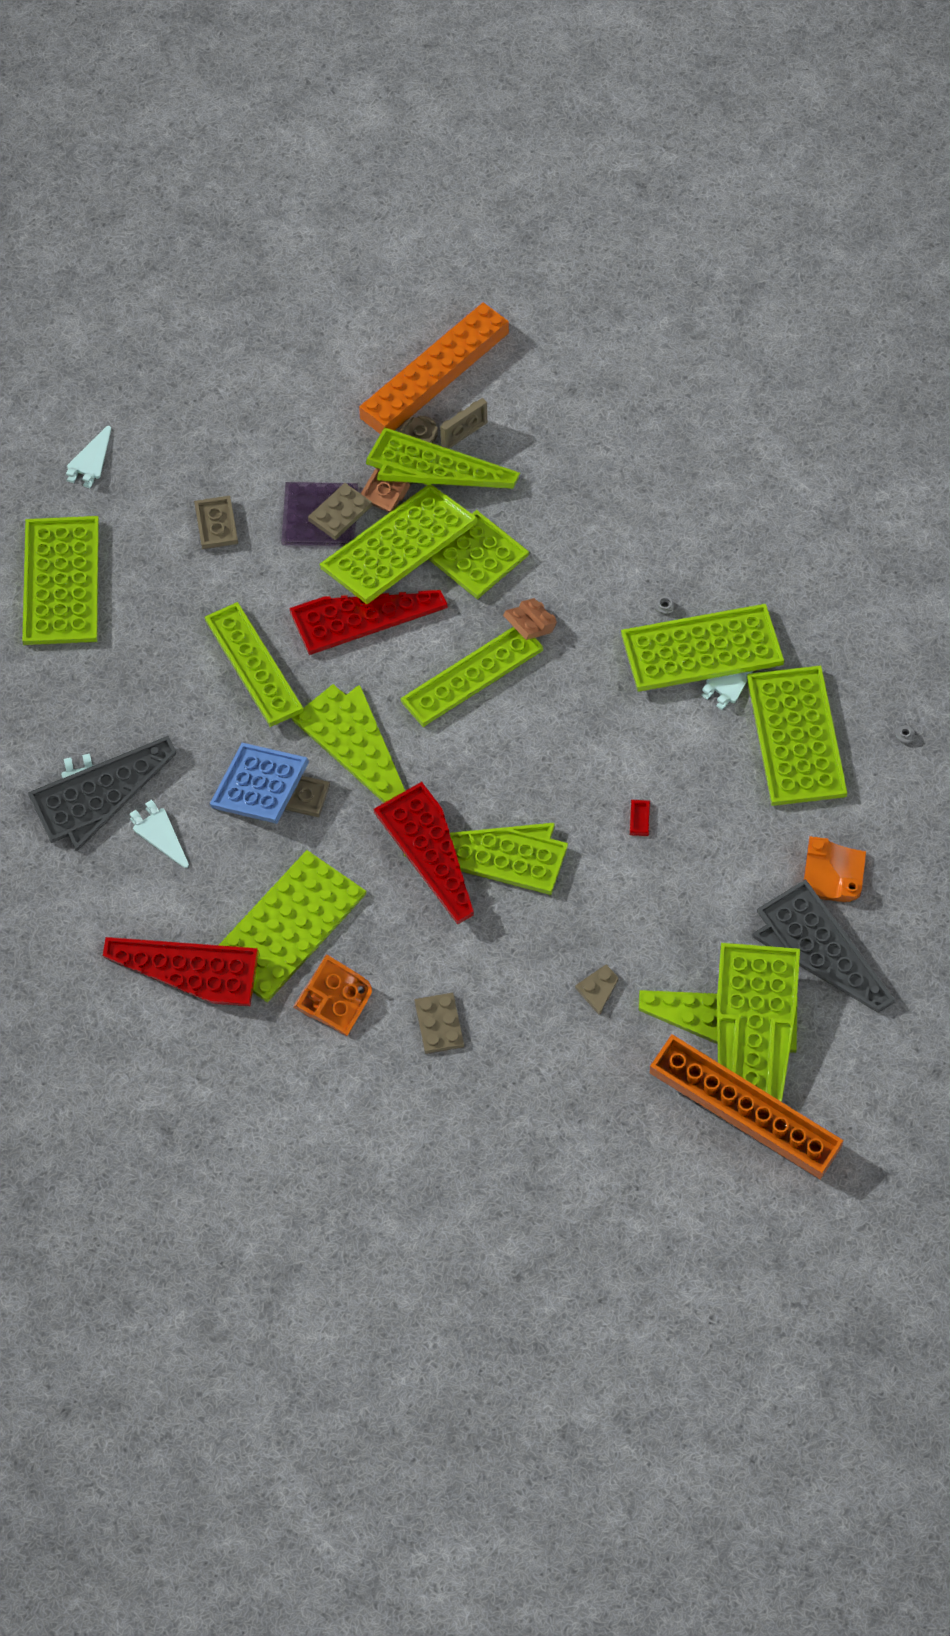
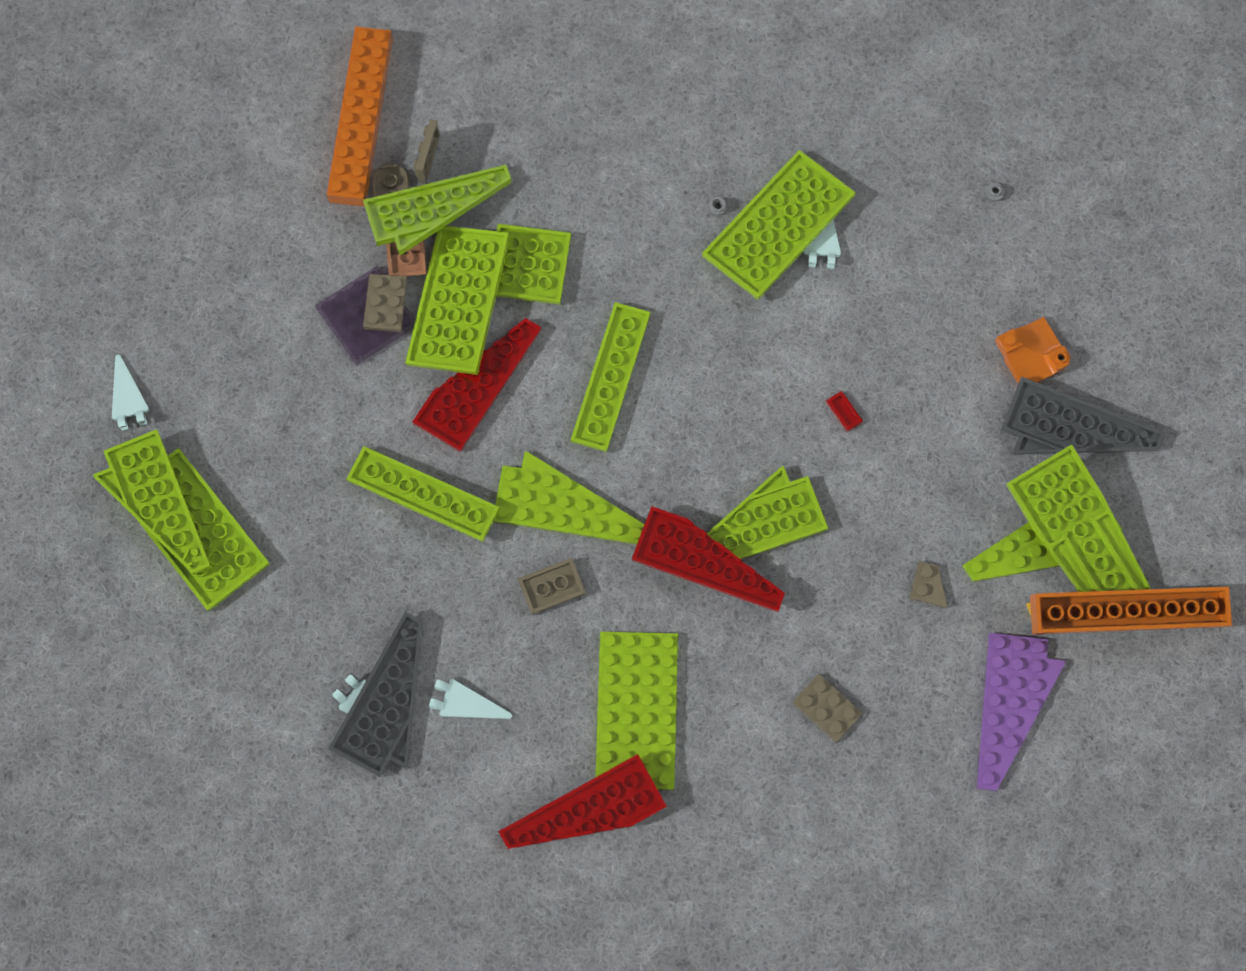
camera: 35 degrees left, 15 degrees up
dark tan plate [194,496,238,549] -> none
medium blue plate [210,743,309,824] -> none
orange slope [293,954,372,1036] -> none
nougat plate [503,598,557,640] -> none
lime plate [747,666,848,806] -> none
none -> lime wing [93,429,211,575]
none -> medium lavender wing [976,633,1065,791]

